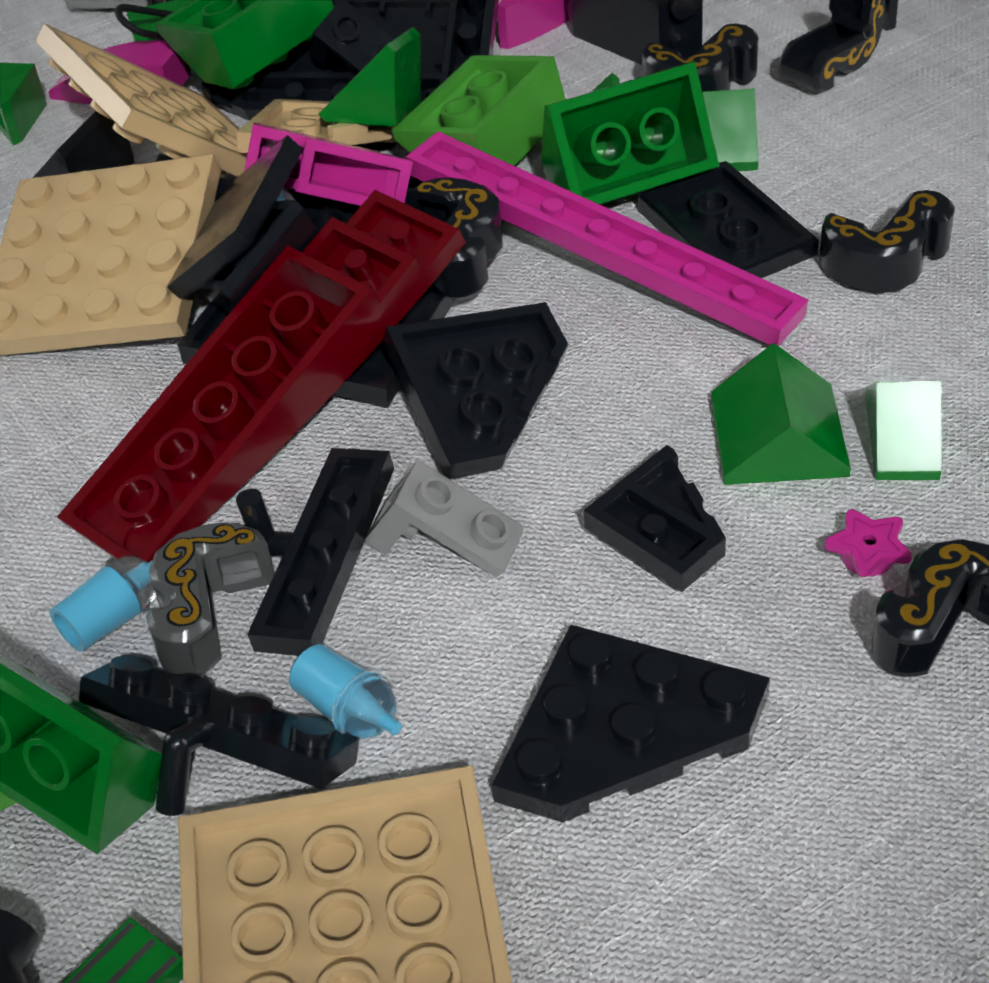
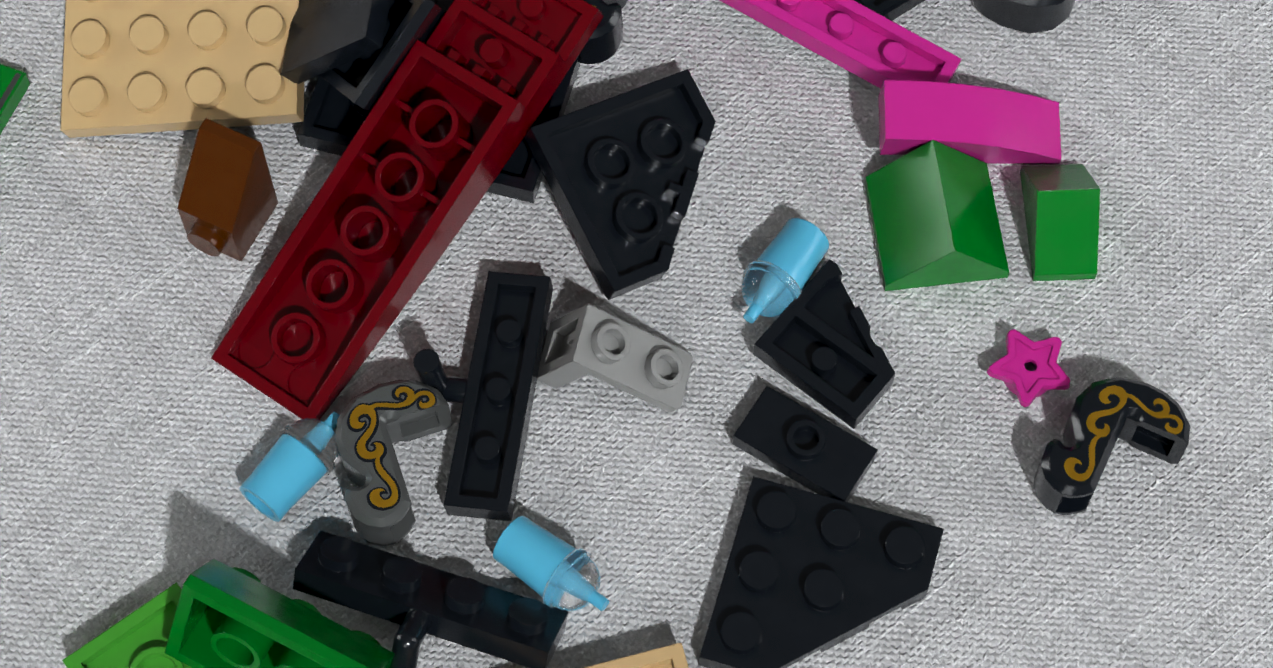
camera: 10 degrees left, 20 degrees up
none -> reddish brown slope [177,118,278,262]
none -> black plate [732,386,878,502]
none -> piece [742,218,829,323]
none -> dark pink slope [878,80,1061,164]

